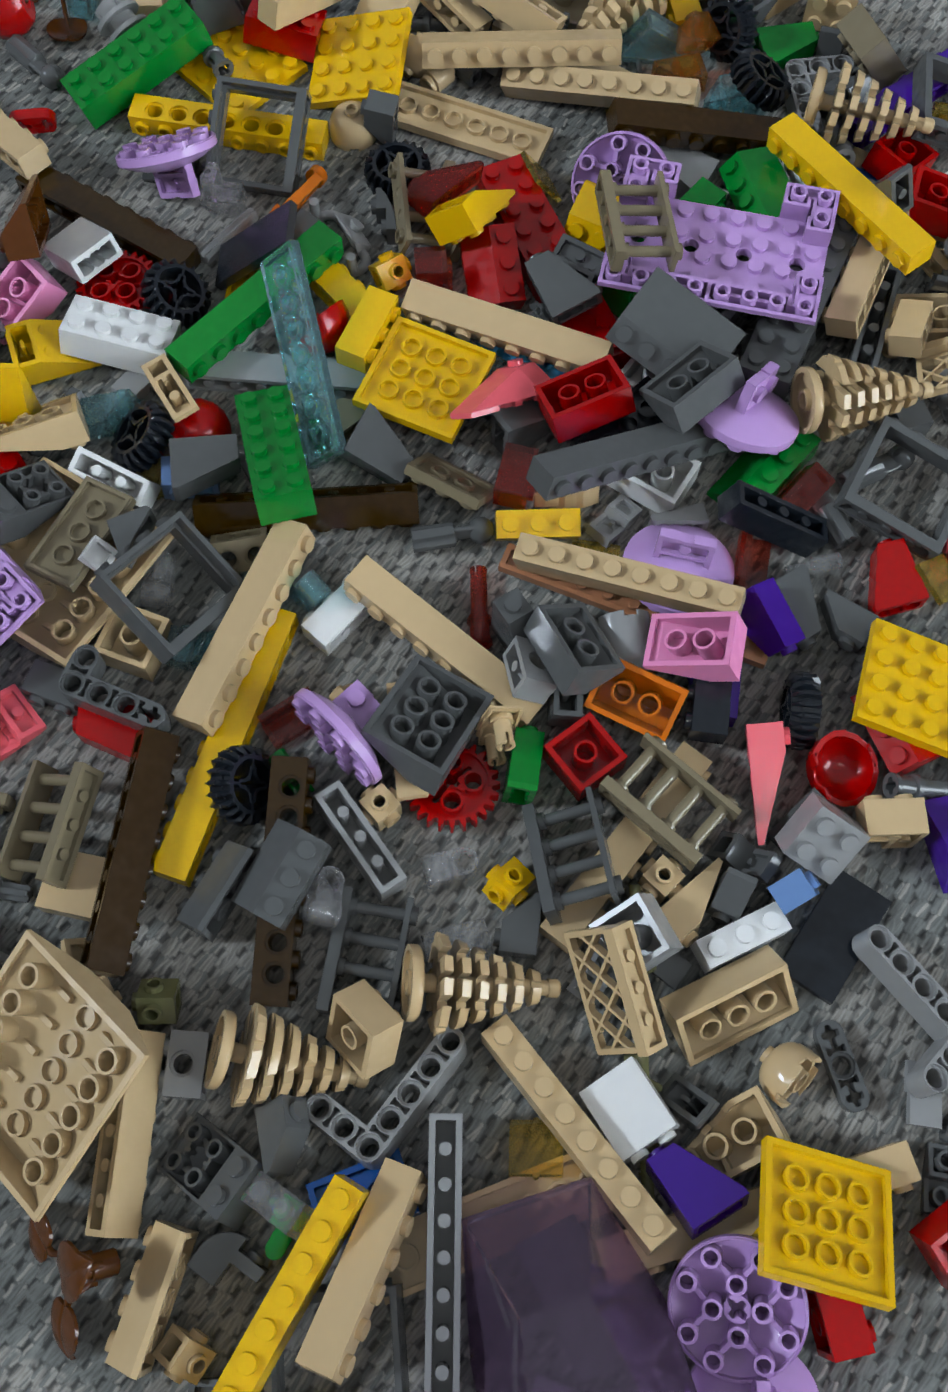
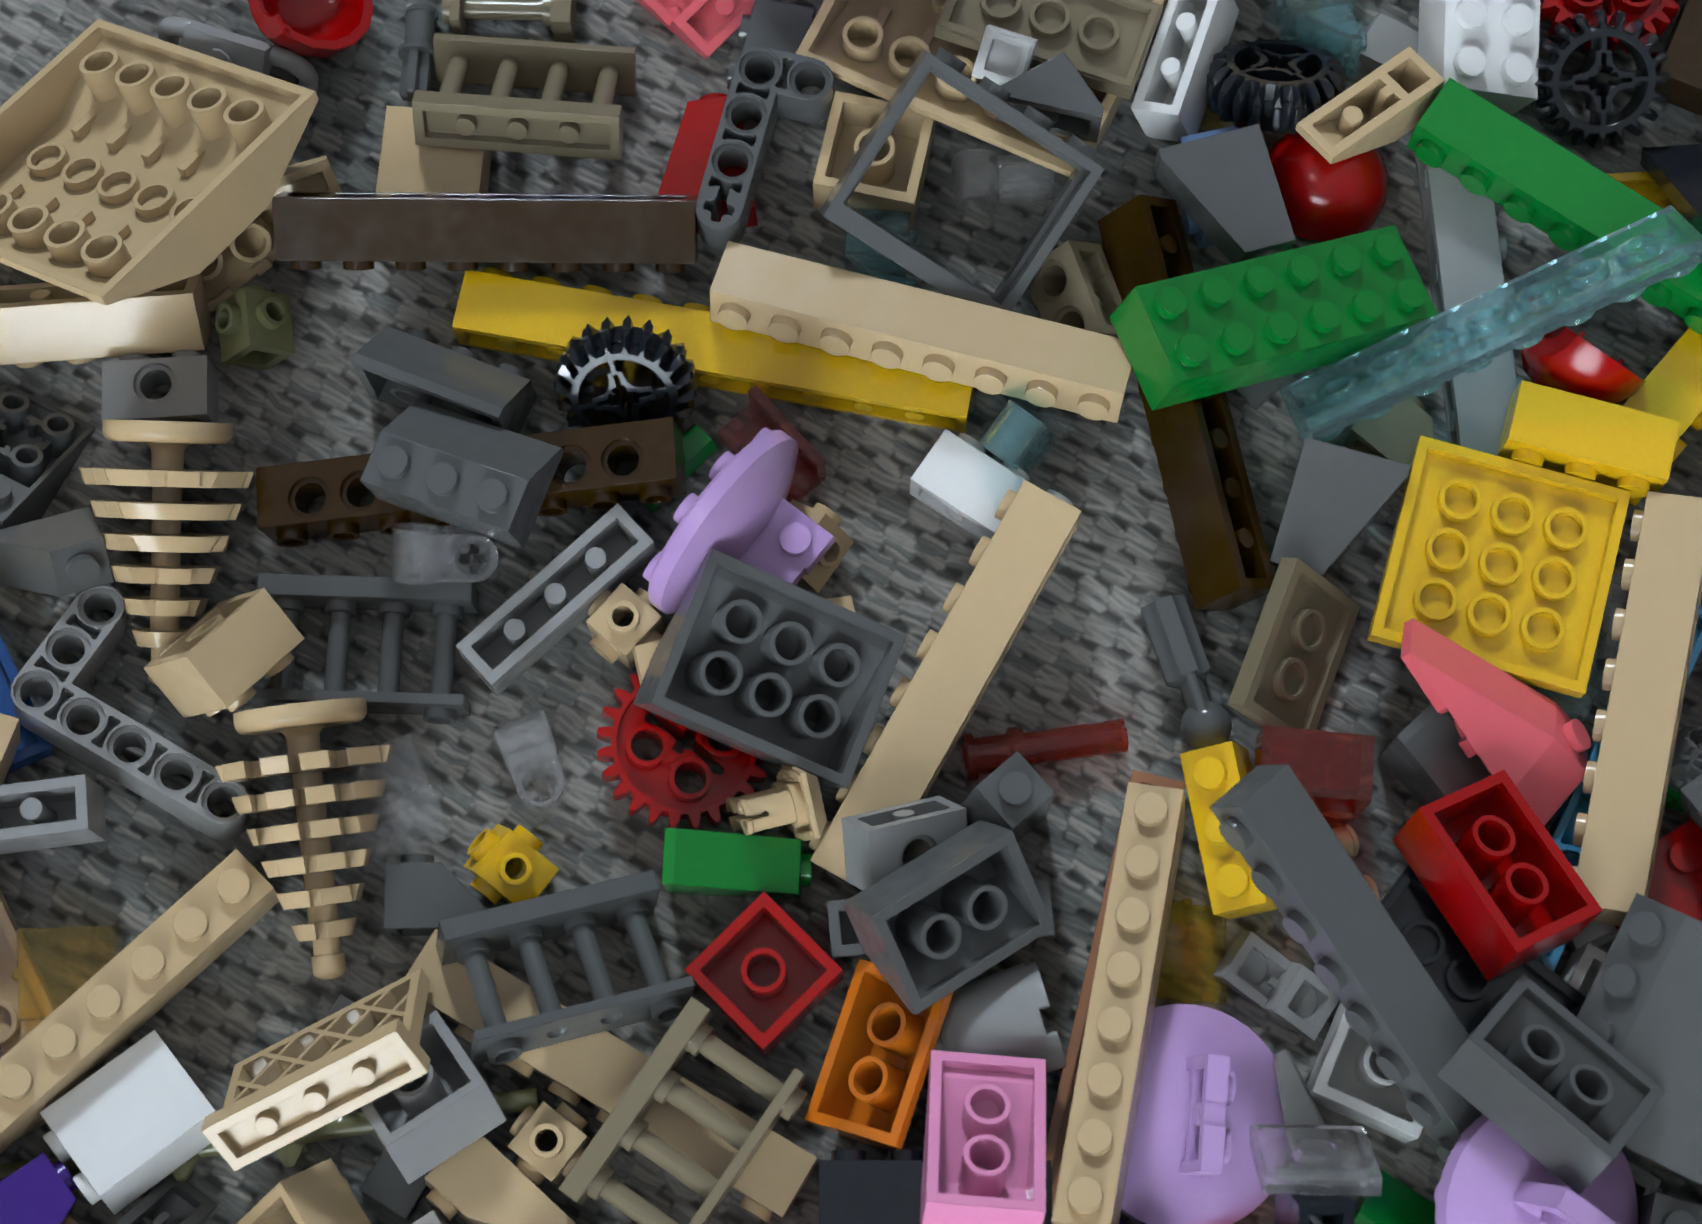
camera: 85 degrees right, 5 degrees up
none -> clear tile [1250,1124,1382,1196]

